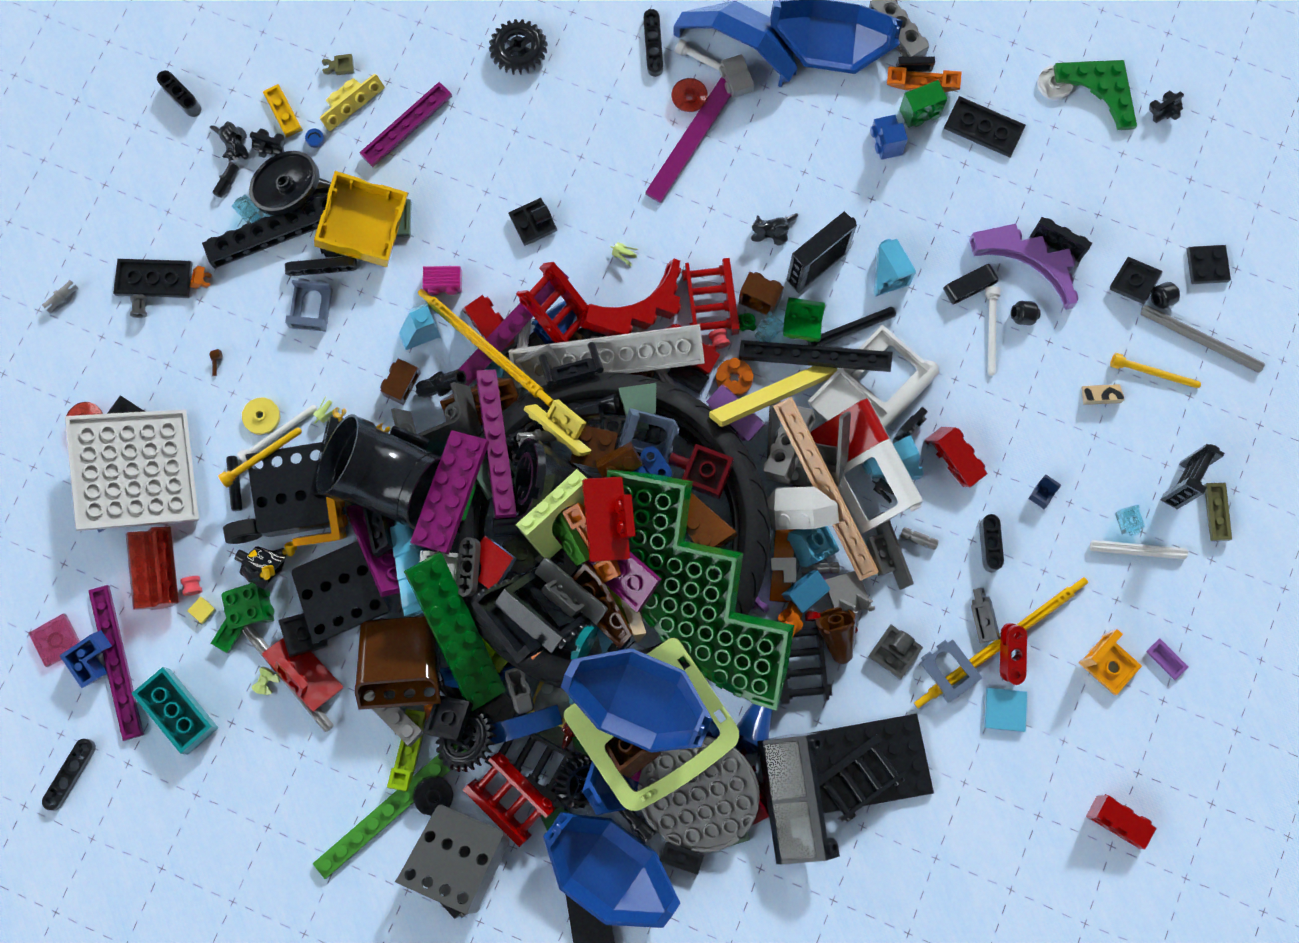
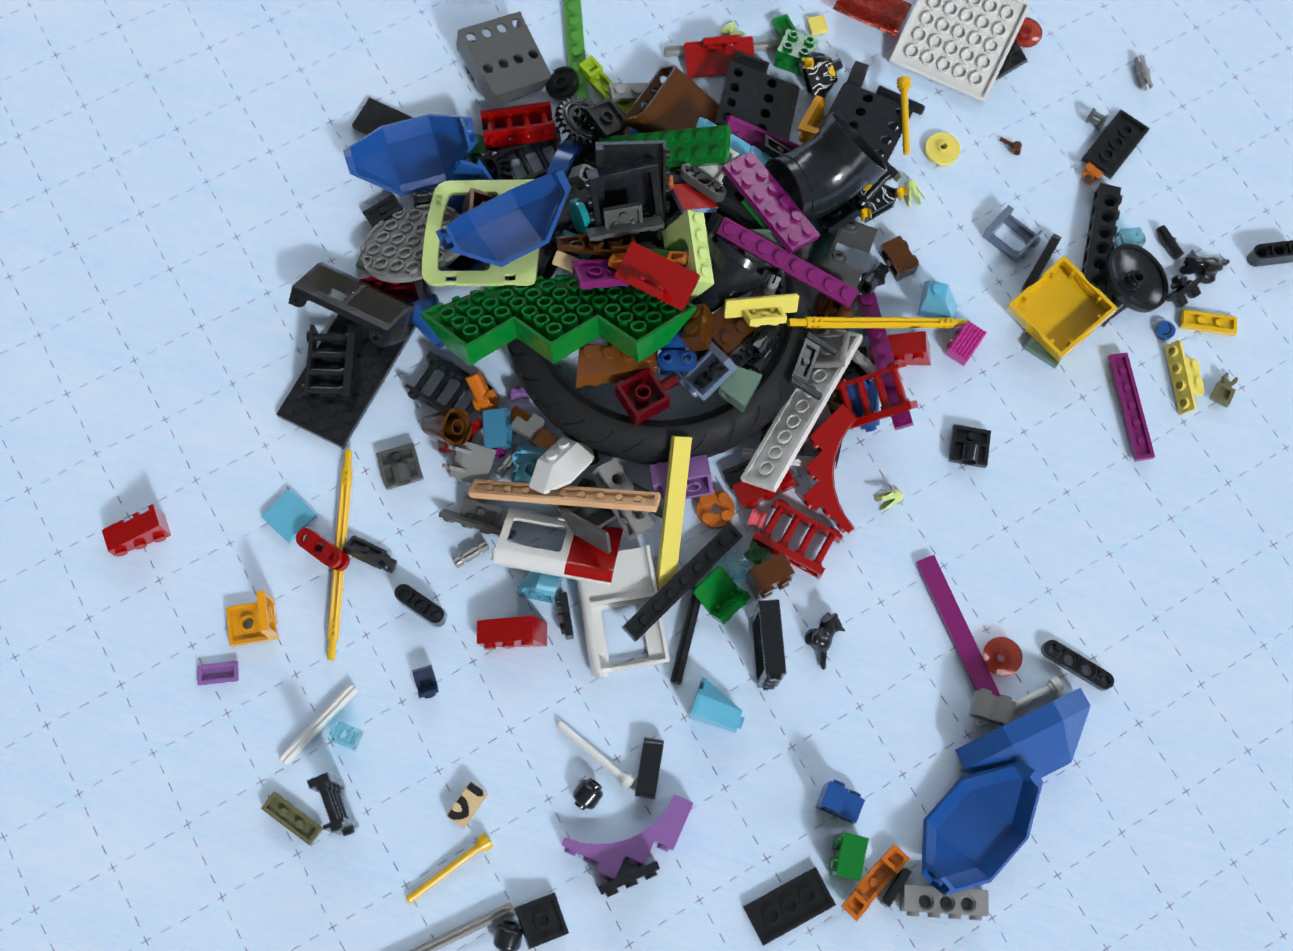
camera: 120 degrees right, 5 degrees down
coral wheel [180,576,203,596] -> none
white piece [236,405,317,463] -> none
black gear [488,19,548,75] -> none
sand blue panel [919,639,982,703] -> none

